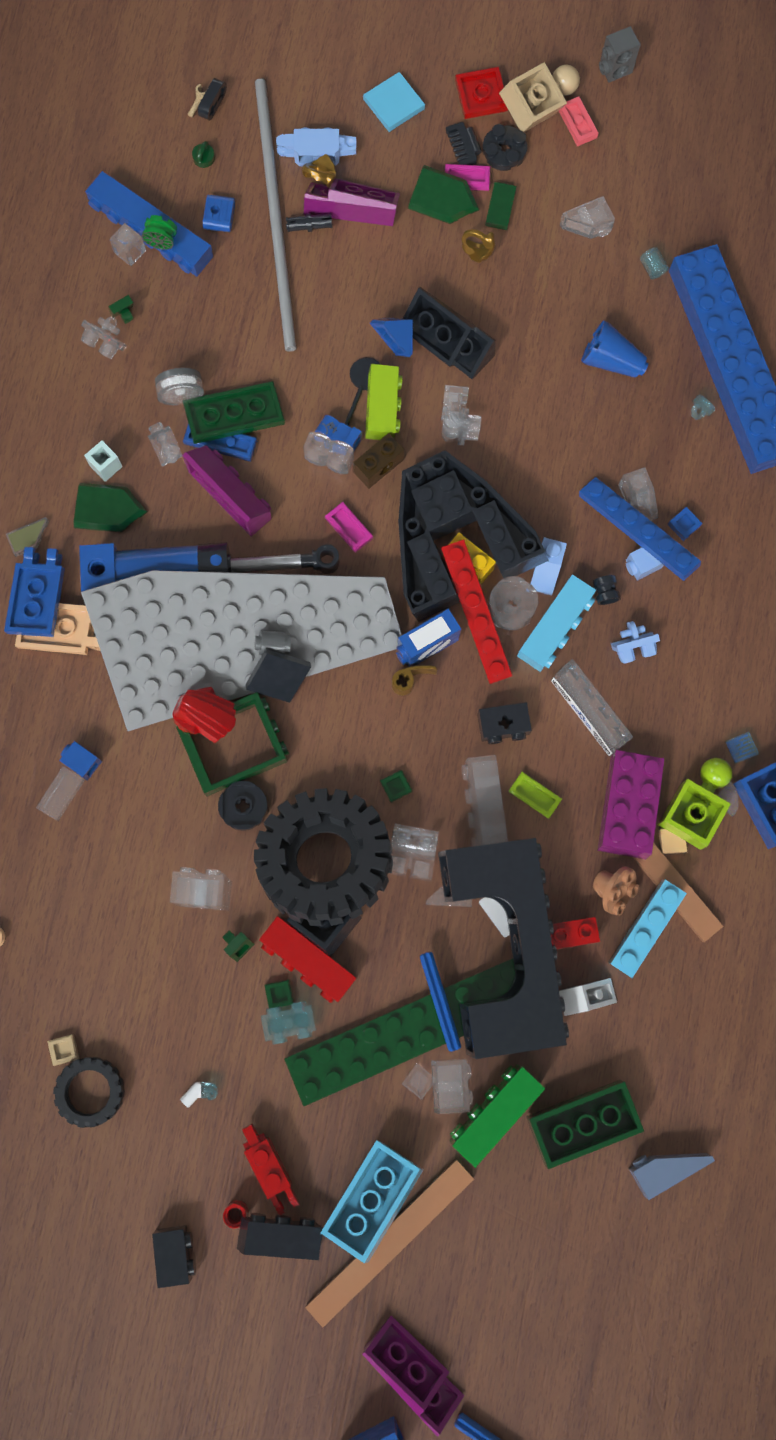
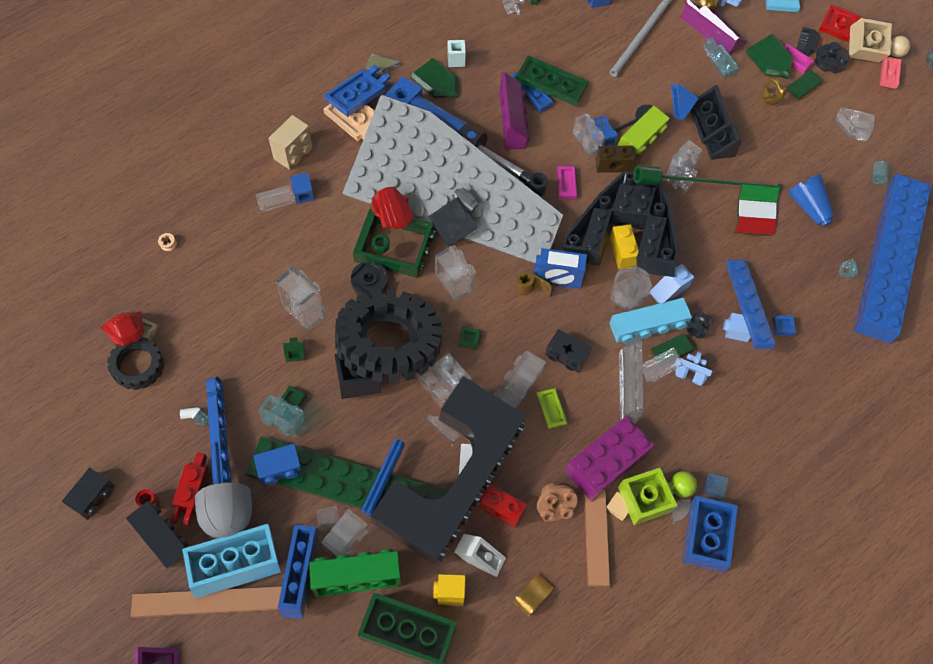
camera: 40 degrees right, 15 degrees down
clear hips [148,422,182,467] -> none
clear piece [155,368,204,405] -> none
red brick [259,916,357,1003] -> none
black pin [286,213,333,232] -> none
red plate [441,539,513,684] -> none
medium azure brick [608,879,687,978] -> none
clear slope [618,467,659,521] -> none
none -> red hair [100,311,144,346]
none -> piece [195,376,252,538]
none -> blue brick [253,444,303,485]
none -> tan brick [269,115,313,170]
none -> blue brick [278,525,318,619]
none -> dark green tile [372,234,390,254]
none -> yellow piece [433,574,465,606]
none -> clear brick [435,245,476,301]
none -> pearl gold panel [513,574,554,617]
none -> flag [633,165,782,236]
none -> clear tile [640,348,684,383]
none -> dark green tile [651,334,694,367]
none -> clear light blue plate [703,37,739,78]

